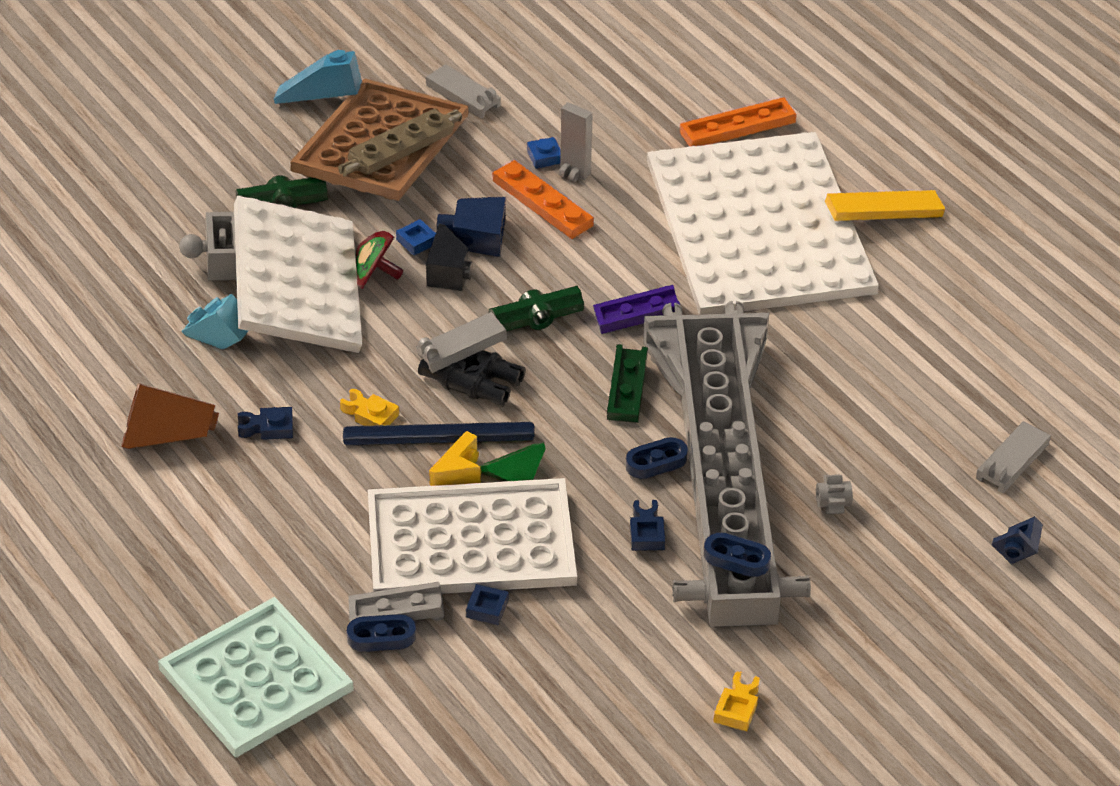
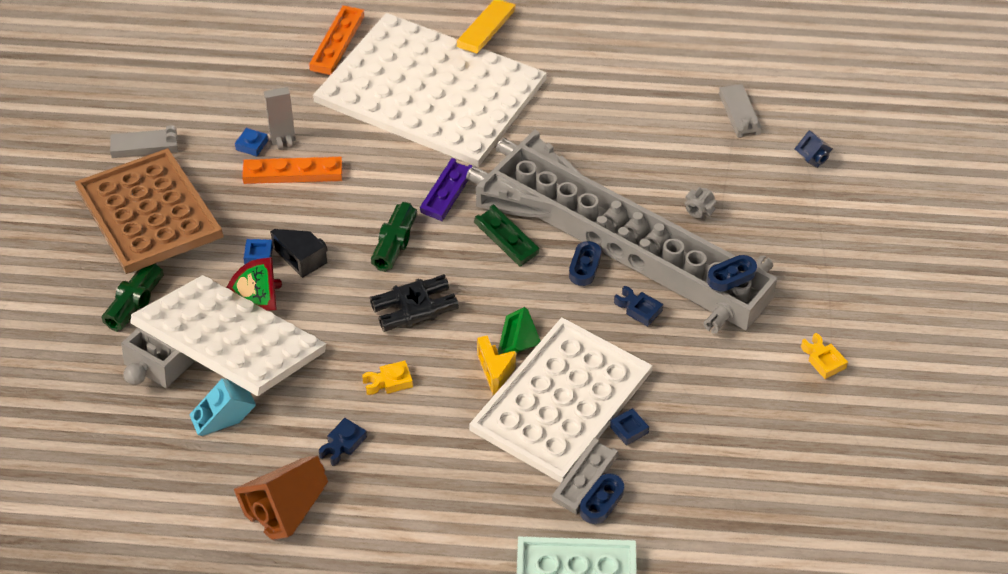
camera: 50 degrees left, 5 degrees up
dark azure slope [274,50,362,104] -> none
dark tan plate [338,108,462,177] -> none
dark blue axle [343,421,535,446] -> none
light grey hinge [416,312,507,373] -> none
dark blue torso [437,197,506,257] -> none

